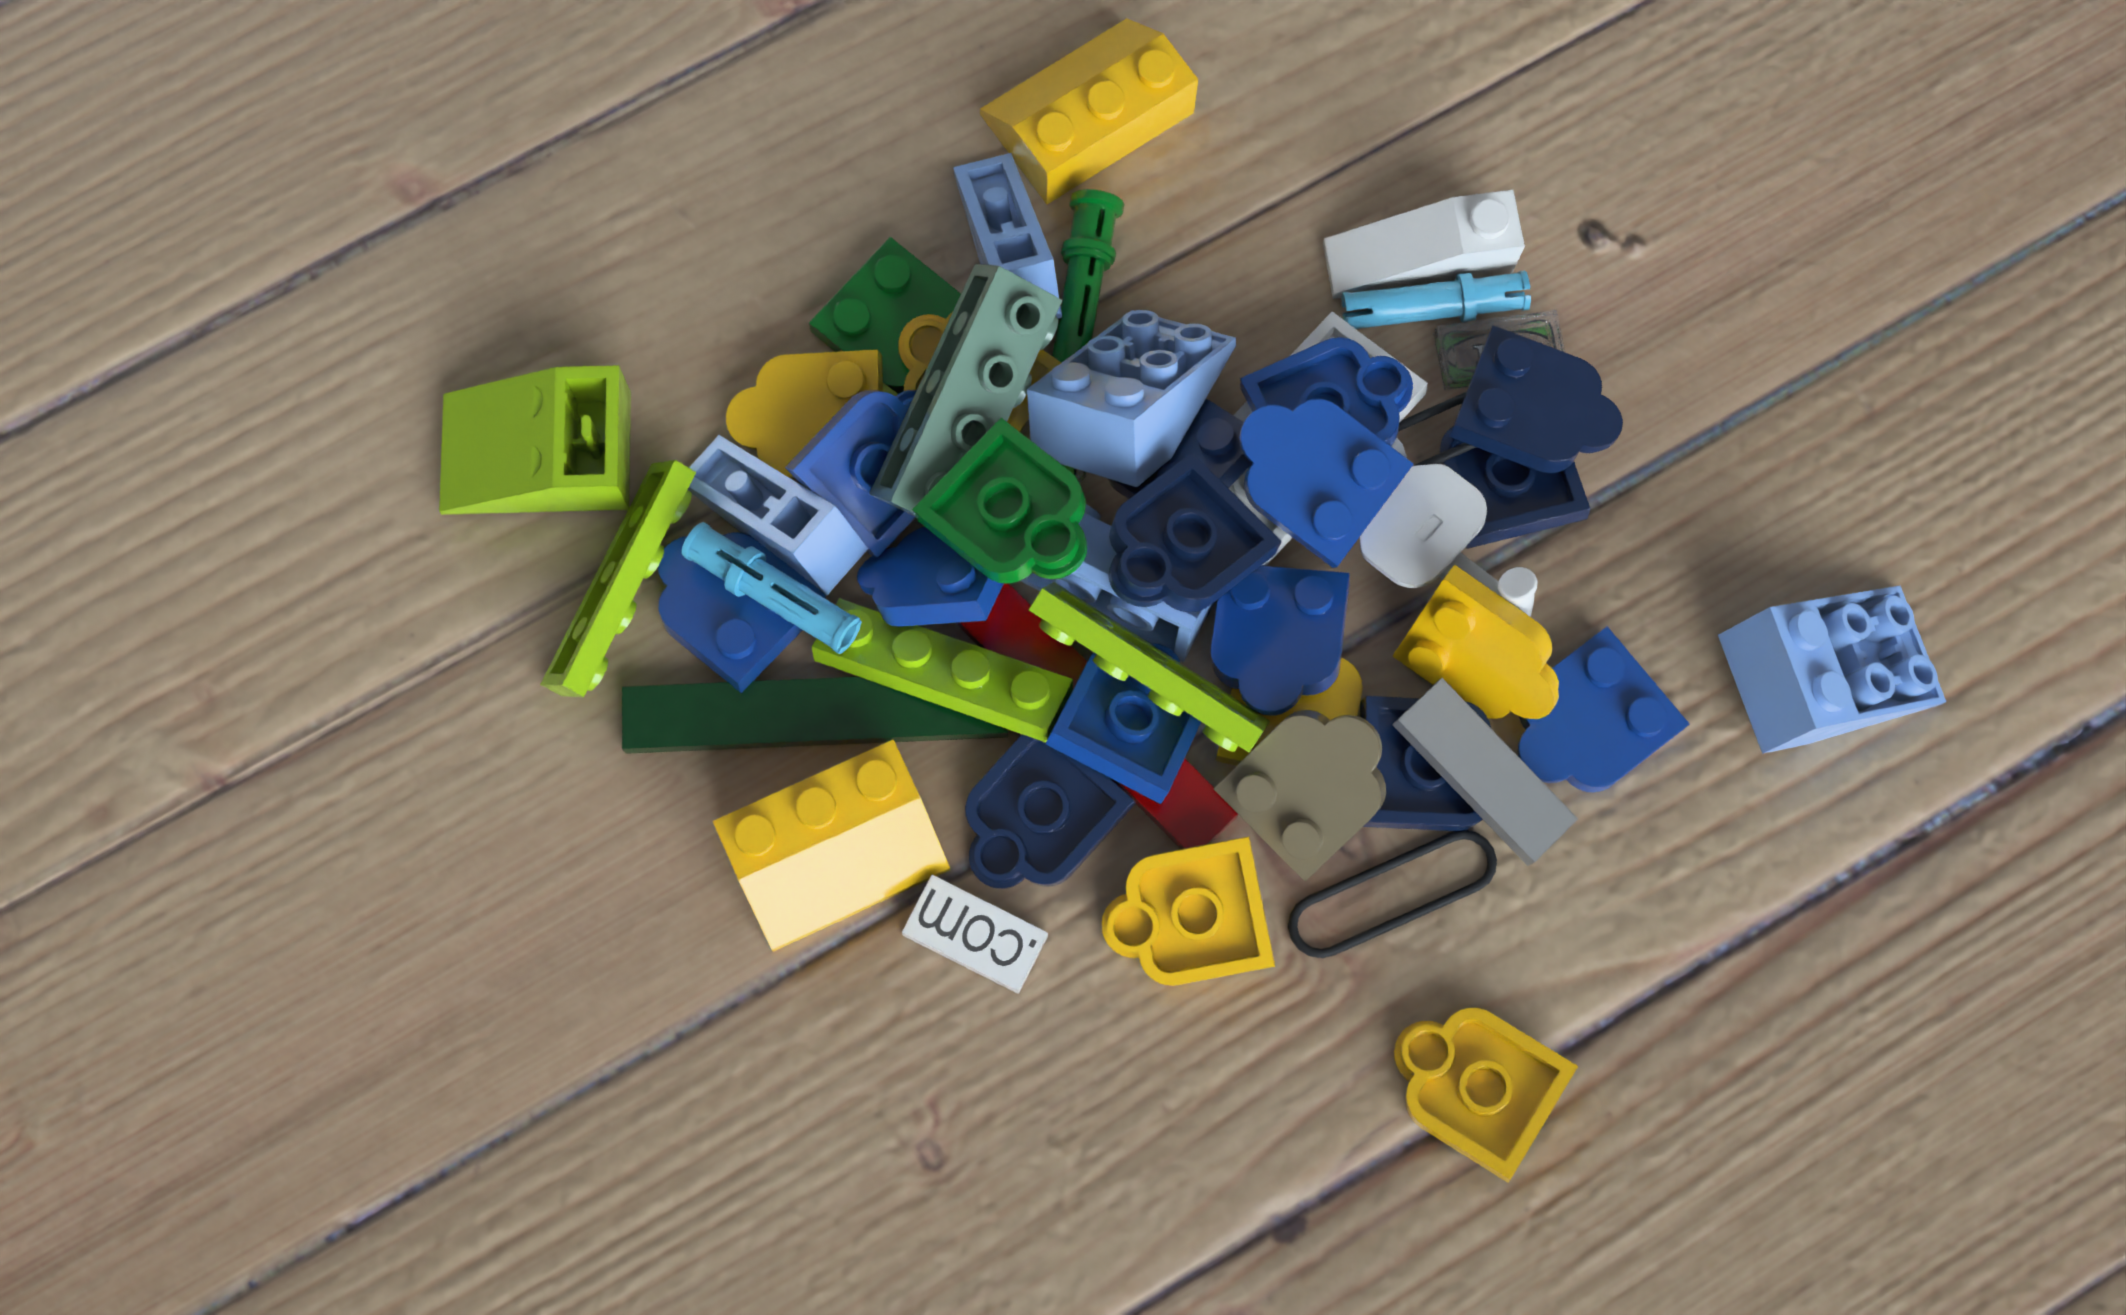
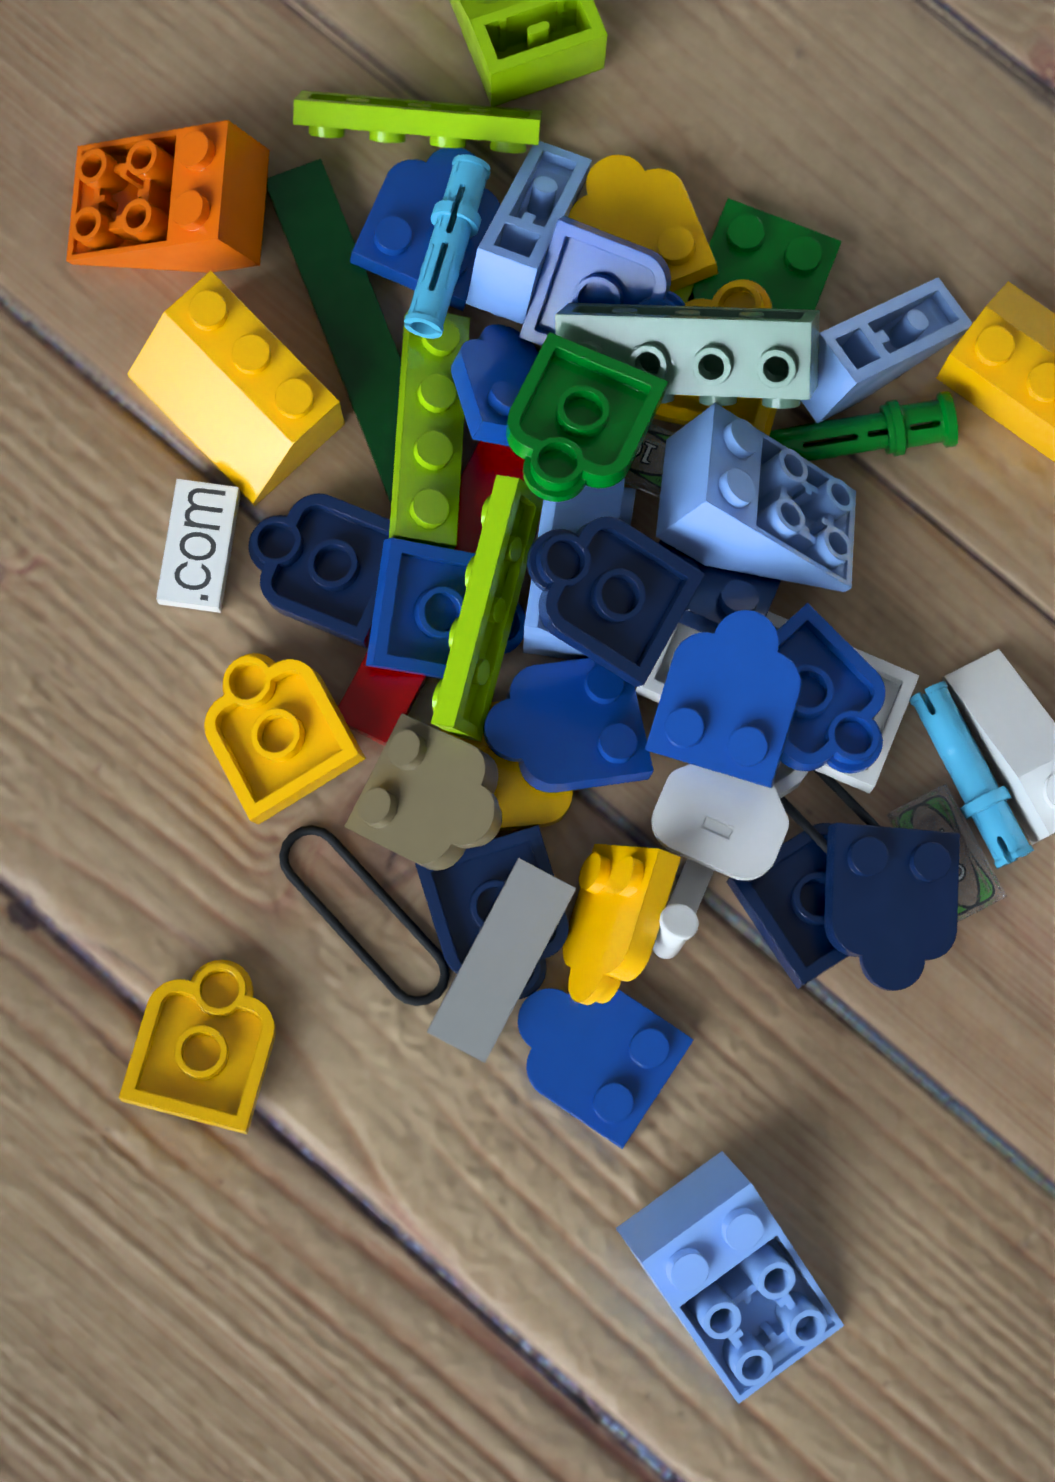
camera: 70 degrees right, 5 degrees up
none -> orange slope [66,120,270,273]

